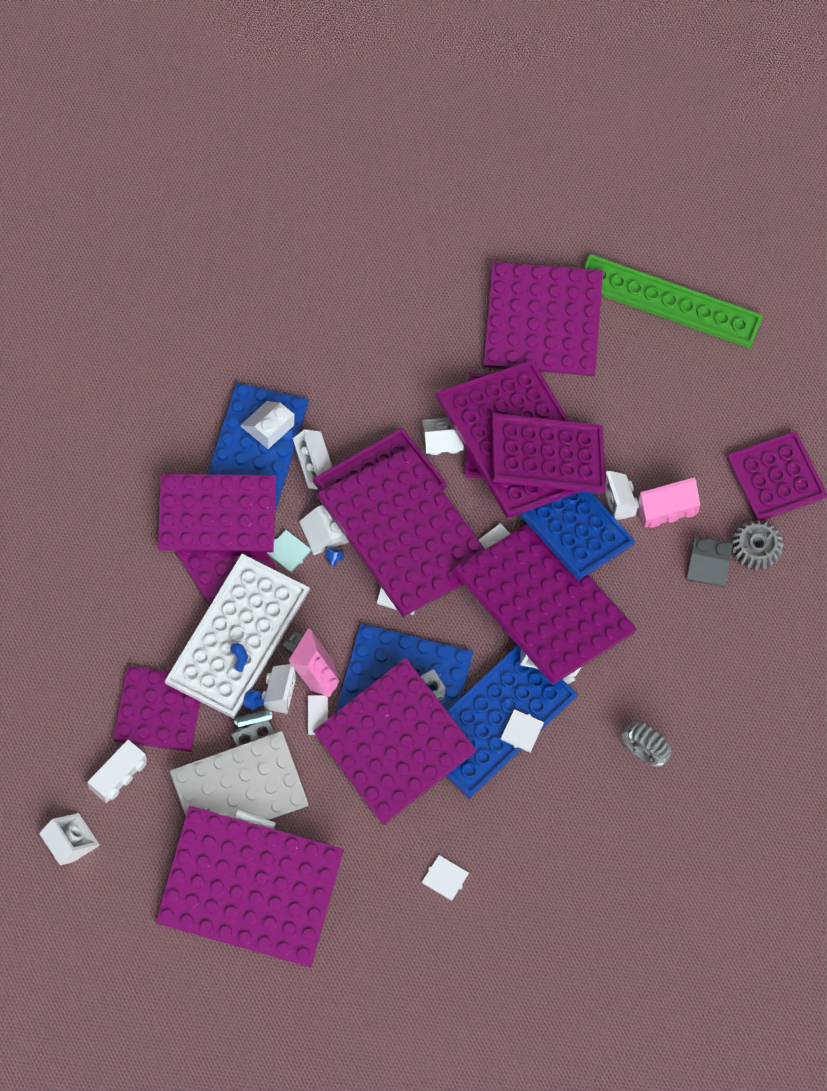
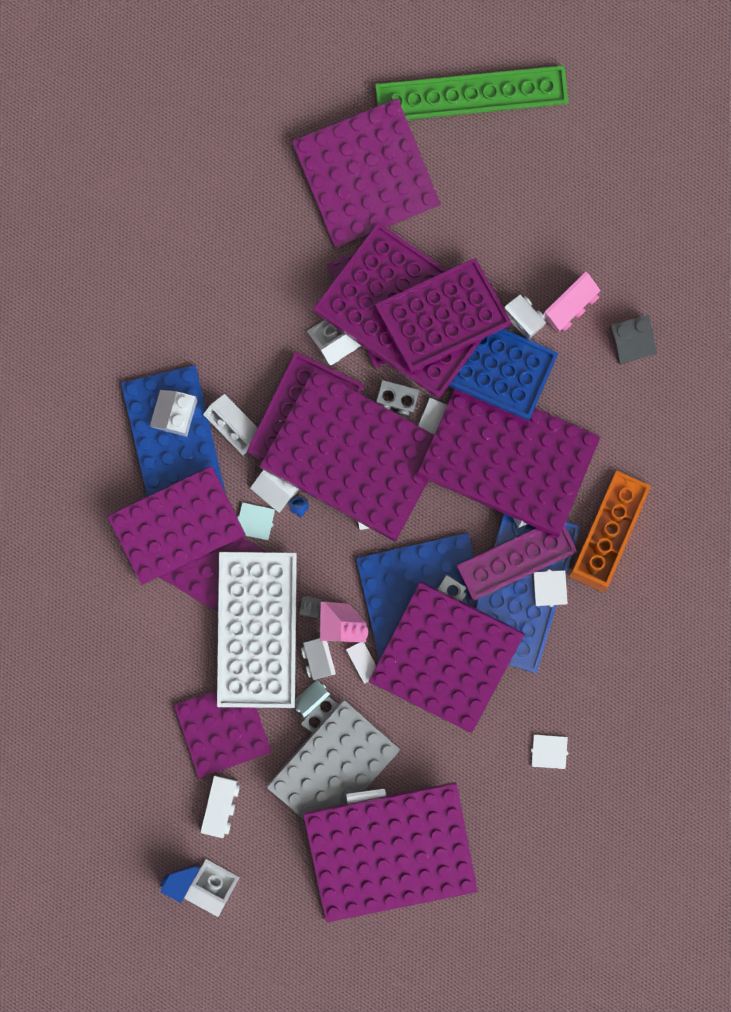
camera: 25 degrees left, 20 degrees up
blue arm [230,643,248,672] -> none
blue tile [243,689,264,710] -> none
light grey gear [621,721,672,767] -> none
magenta plate [727,431,827,521] -> none
light grey gear [732,520,784,571] -> none
none -> blue slope [159,864,202,903]
none -> light grey brick [376,380,419,416]
none -> magenta plate [456,525,577,601]
none -> orange slope [569,470,651,593]

